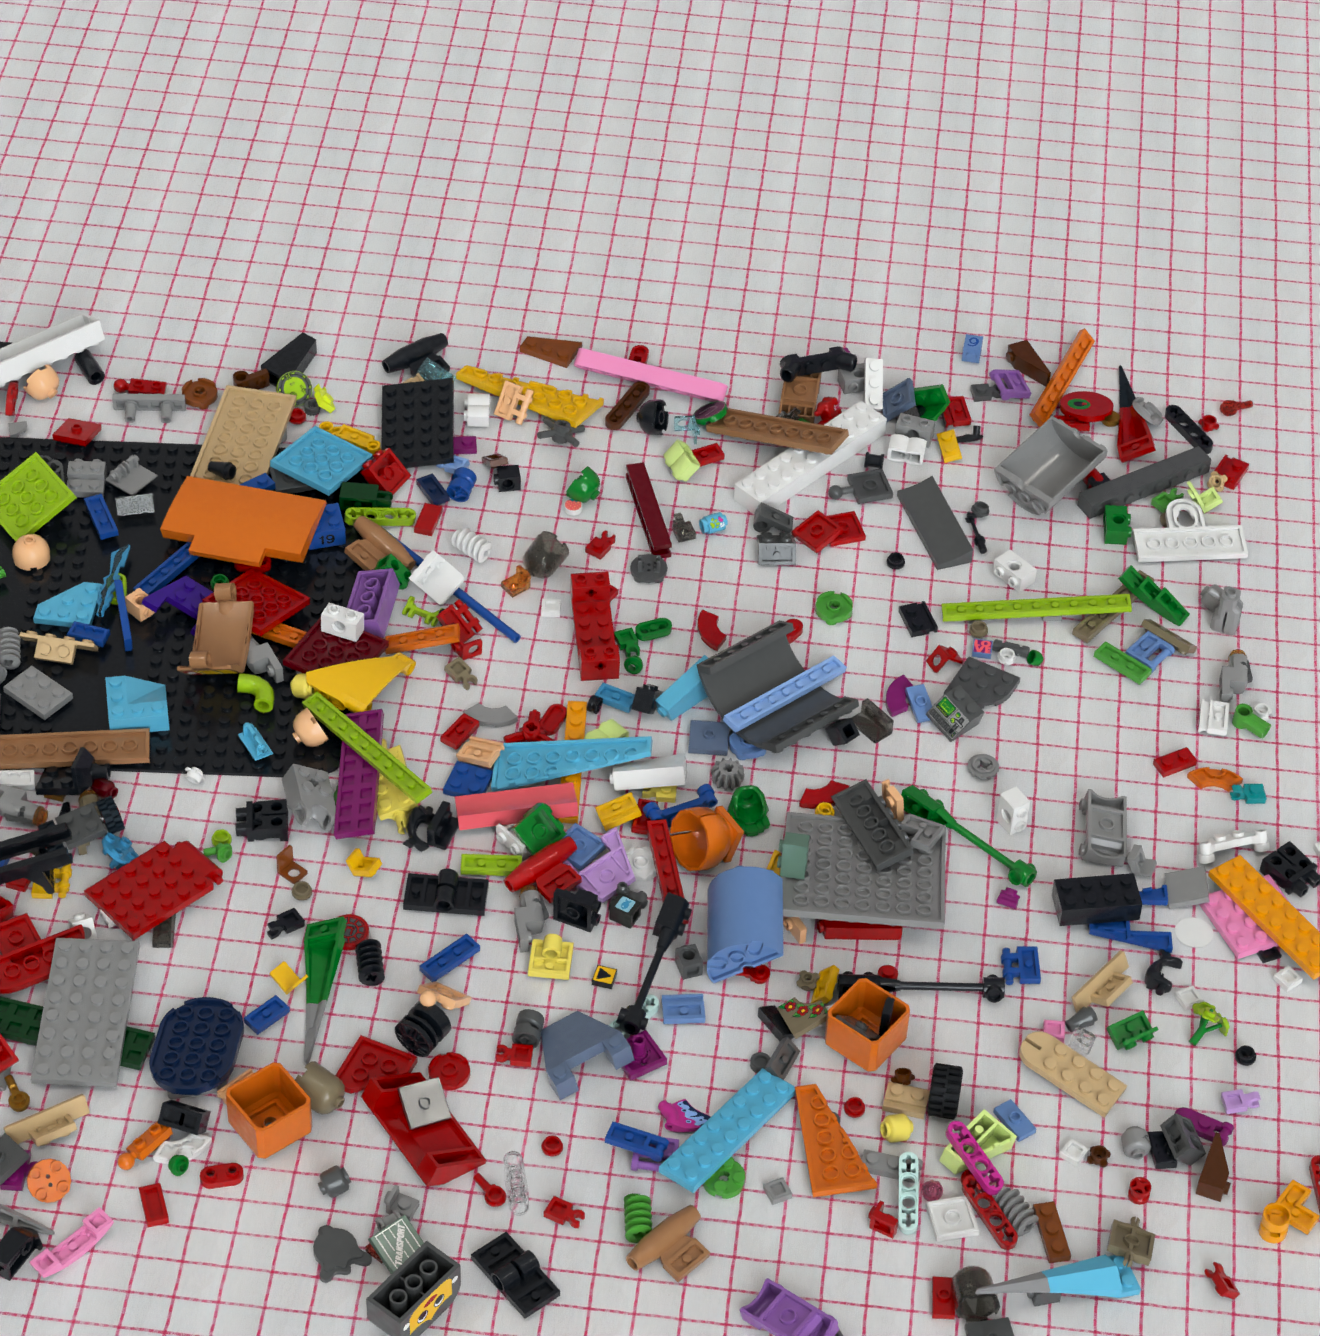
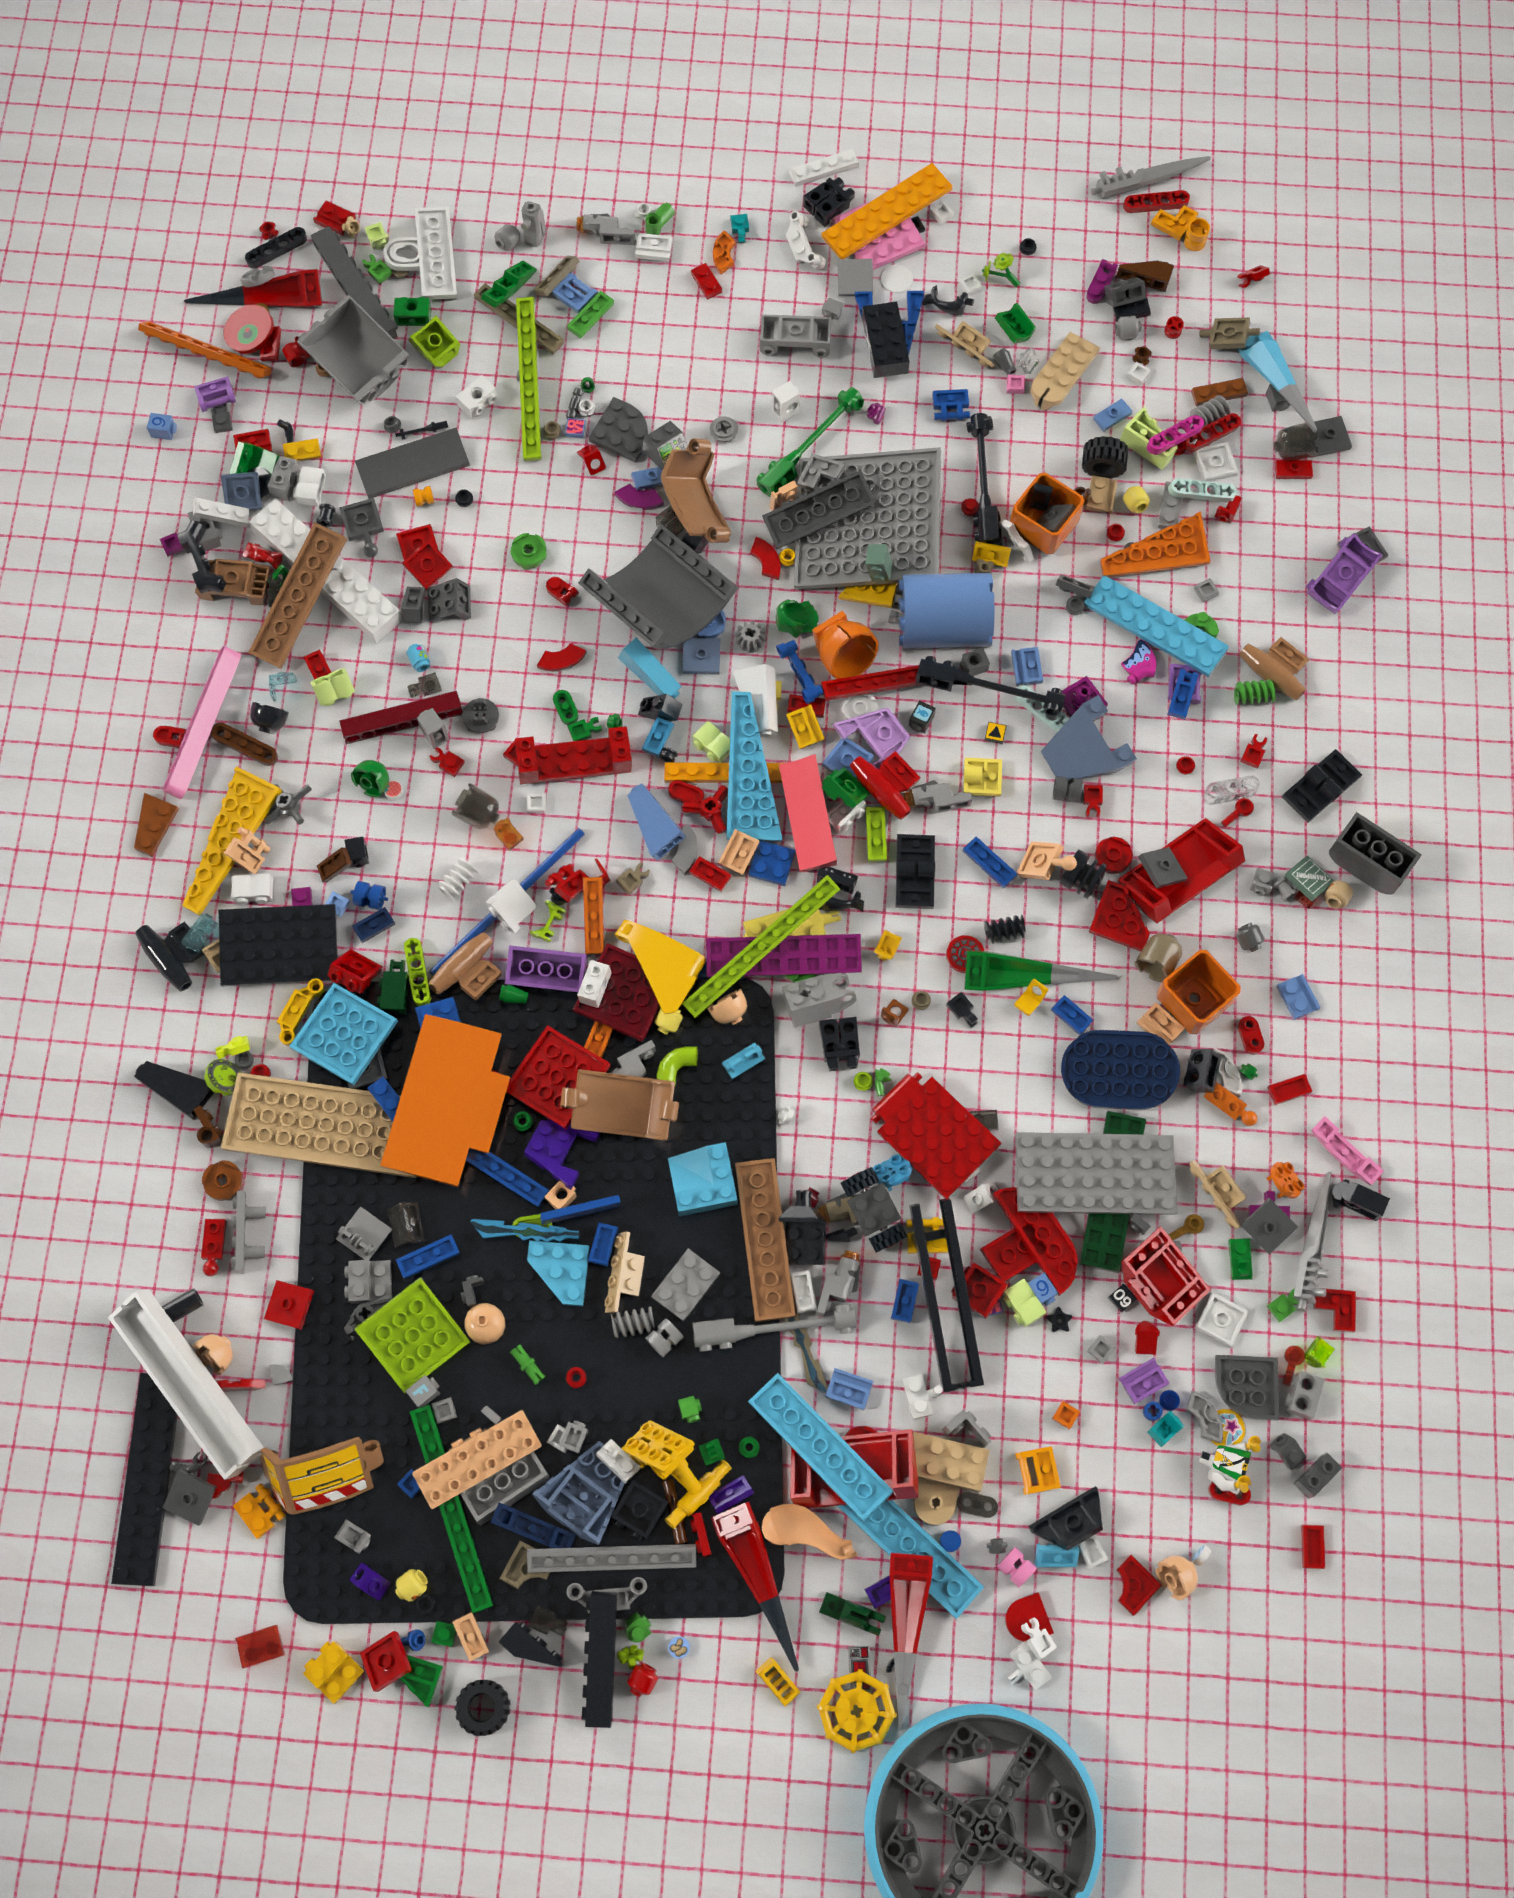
camera: 90 degrees left, 25 degrees up
black cone [208,461,236,480] -> none
dark grey tile [313,1225,372,1283] -> none
green leg [375,553,411,590] -> none
red tile [414,503,443,536] -> none
black plate [553,888,601,933] -> none
dark grey piece [616,882,648,909] -> none
tile [693,401,728,425] -> none
light blue plate [723,655,847,733] -> none
black slope [758,1005,794,1041] -> none
dark tan tile [777,997,827,1039] -> none
black plate [898,601,938,637] -> none
clear pink plate [921,1179,943,1201] -> none
reddish brown slope [1006,340,1051,387] -> none
clear red plate [1219,400,1253,416] -> none
lavender plate [1221,1089,1261,1114] -> none
none -> lime slope [408,316,460,367]
none -> light orange wheel [413,486,434,507]
none -> light grey brick [417,708,450,749]
none -> dark grey bracket [461,1275,485,1309]
none -> green cone [499,984,528,1004]
none -> medium blue slope [627,783,686,861]
none -> medium nougat panel [661,438,732,543]
none -> dark grey plate [1128,1213,1151,1235]
none -> medium blue plate [1276,974,1321,1020]
none -> tan head [1324,880,1353,909]

